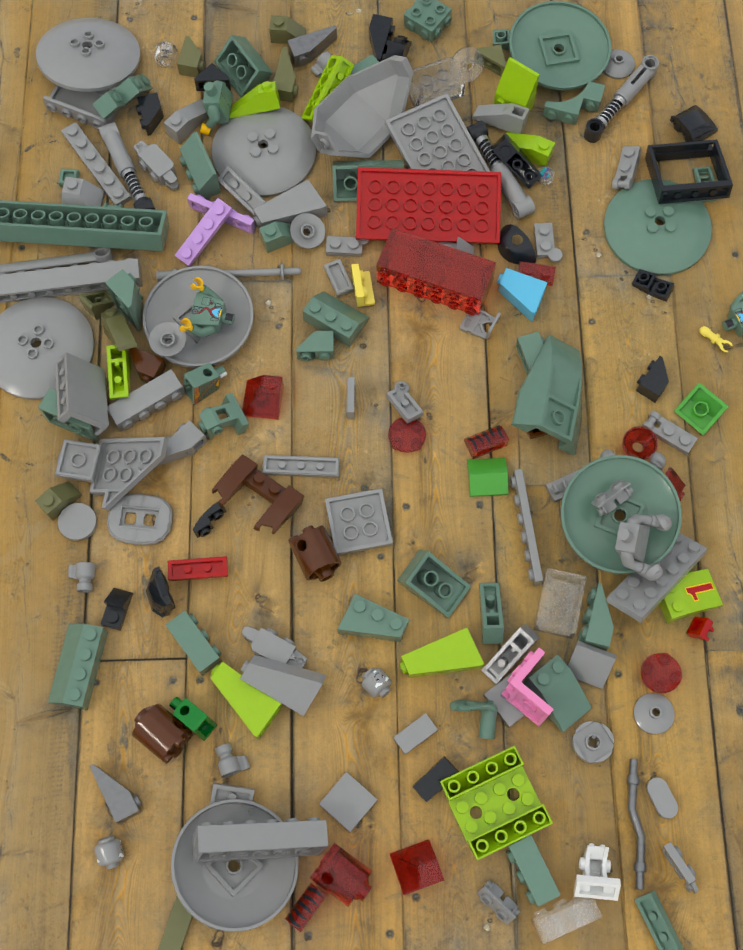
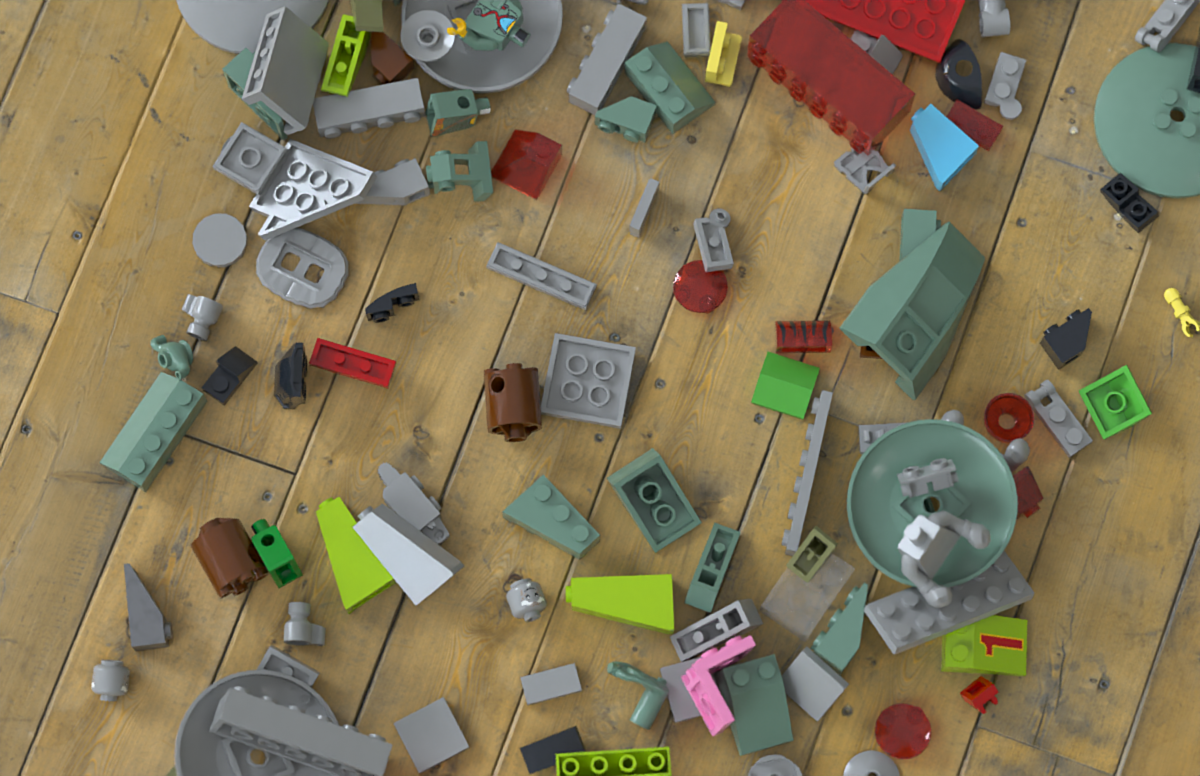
camera: 20 degrees right, 5 degrees up
olive slope [35,481,82,520] -> none
sand green brick [165,611,222,676] -> none
reddish brown wedge [212,454,304,534] -> none
none -> sand green piece [150,335,193,380]
none -> light grey brick [567,4,647,115]
none -> olive slope [786,526,838,584]

